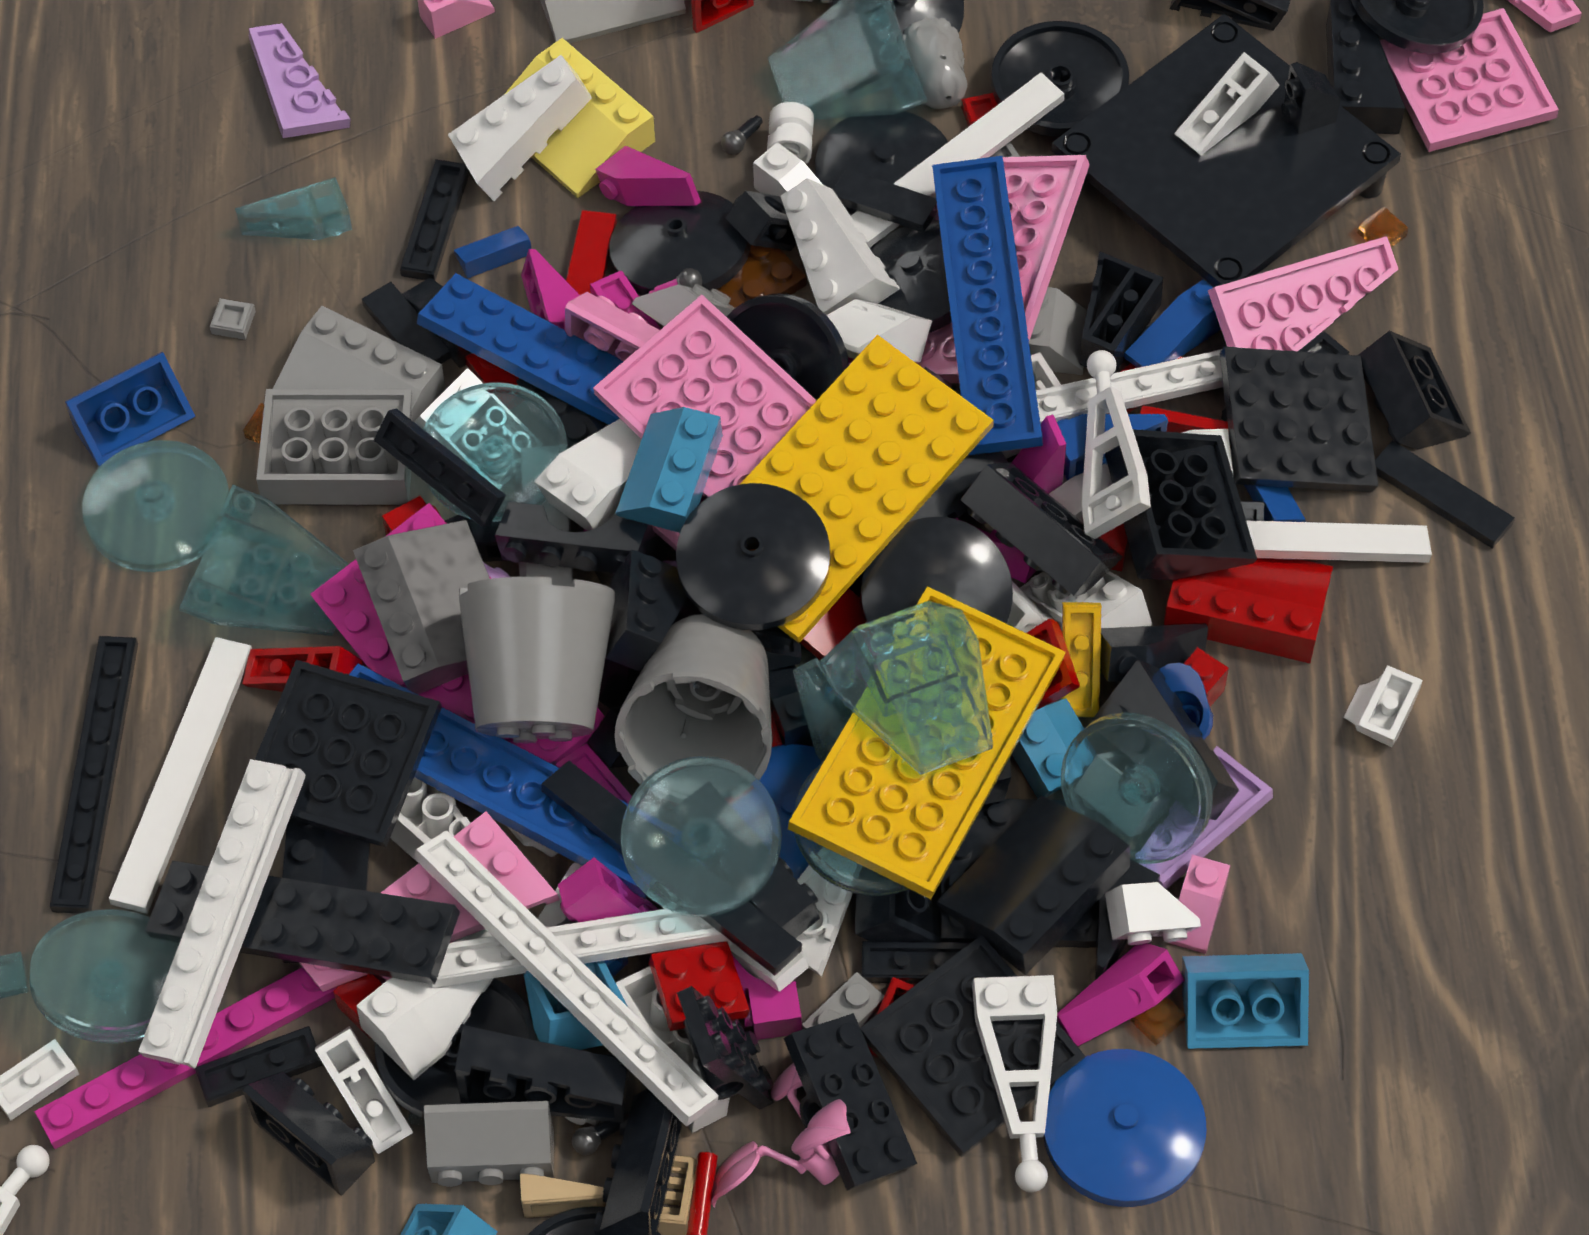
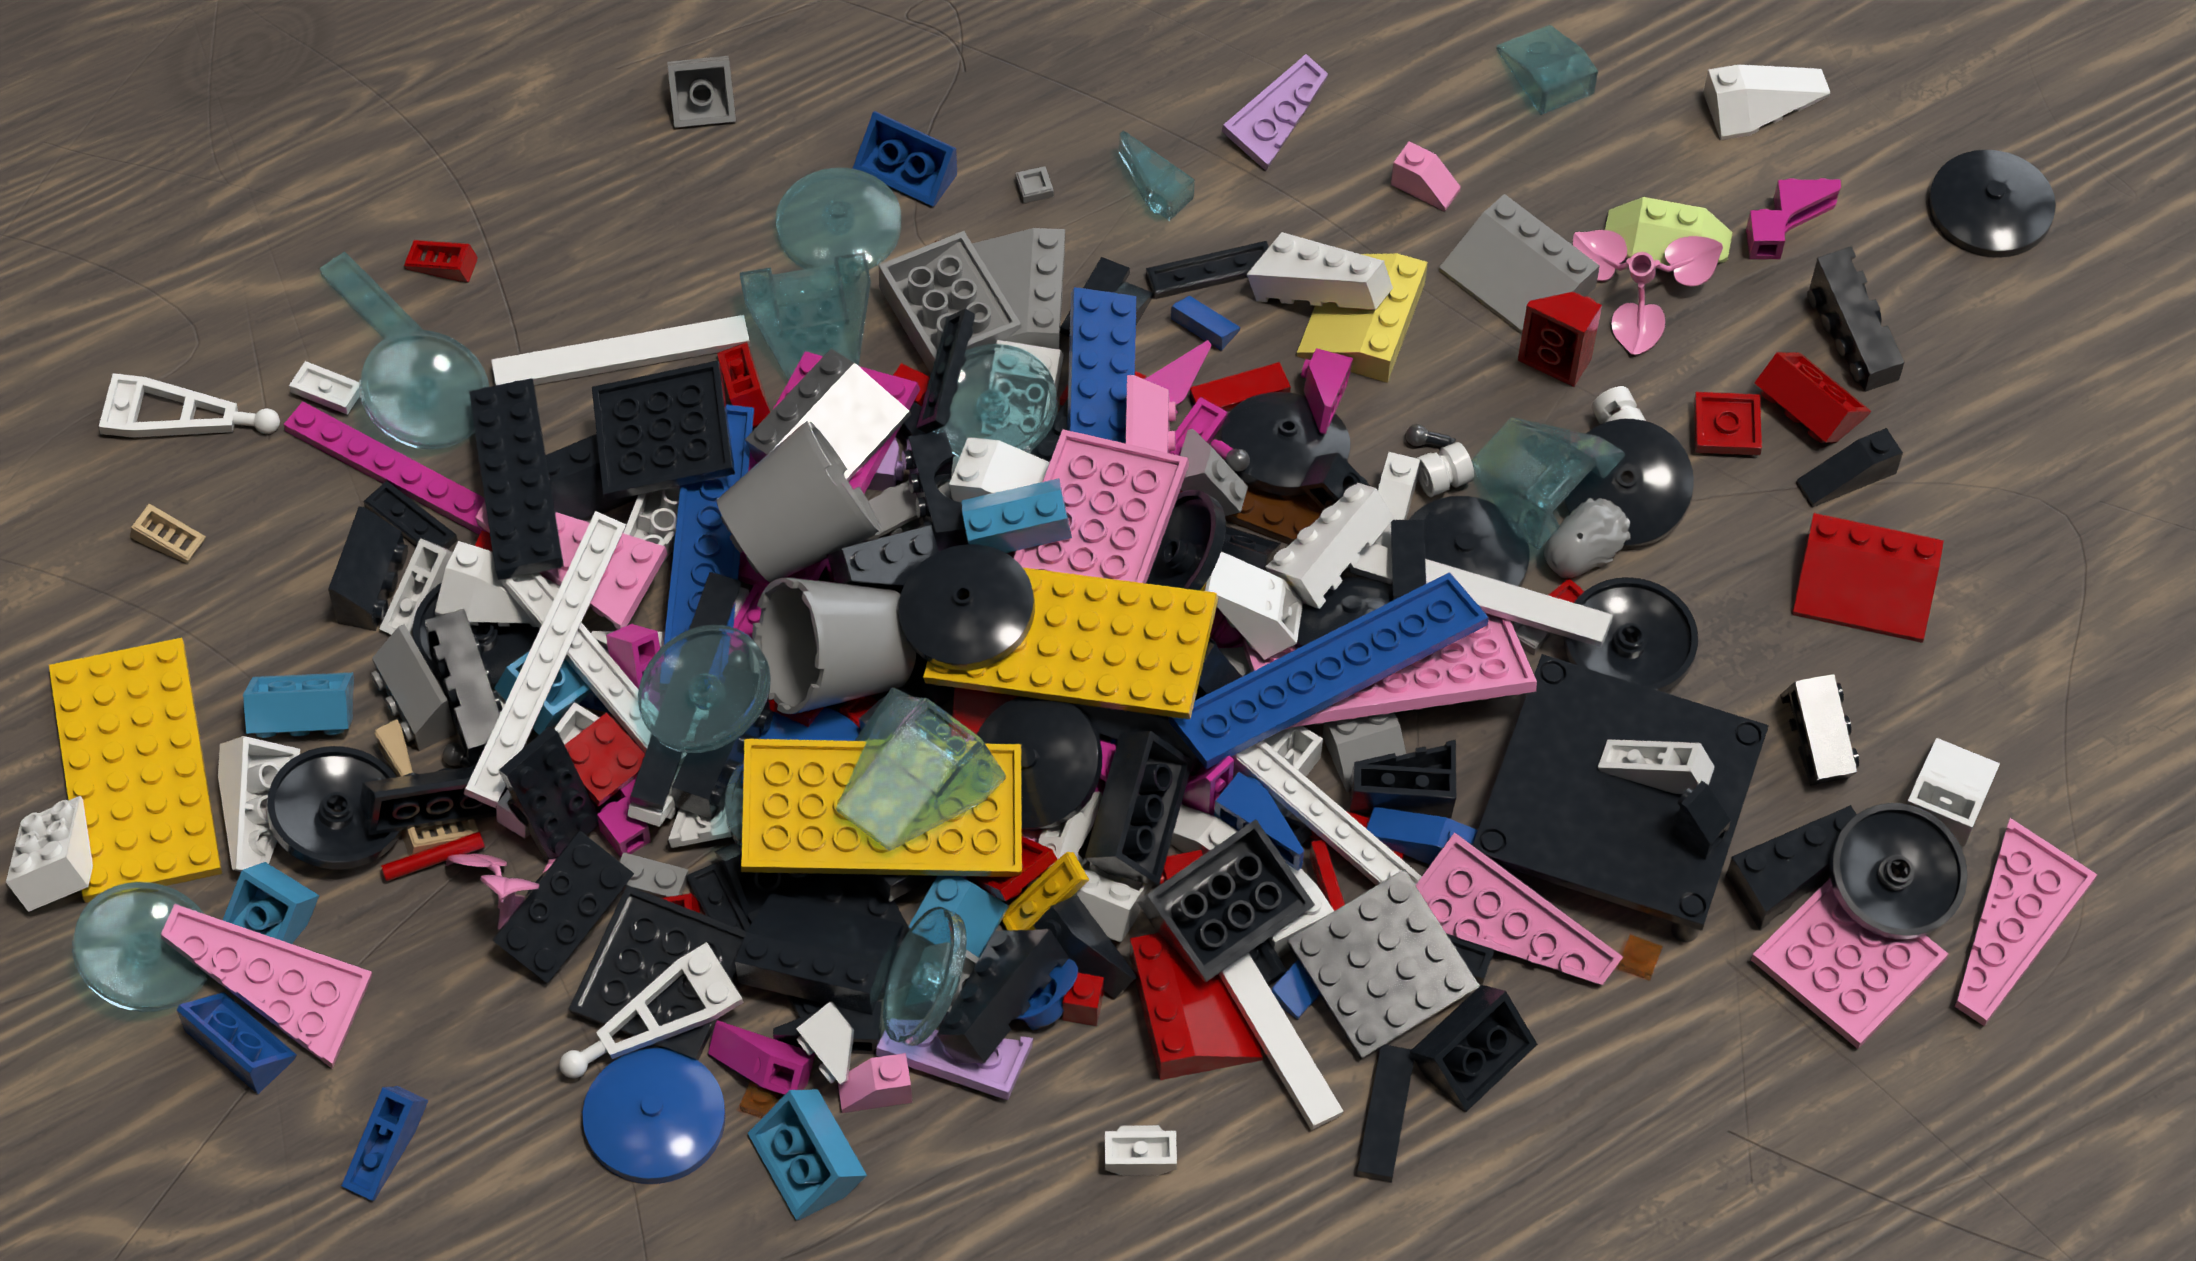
camera: 60 degrees right, 0 degrees up
black tile [50,636,138,914] -> none
white plate [138,759,306,1069] -> none
white plate [1082,350,1151,539] -> none

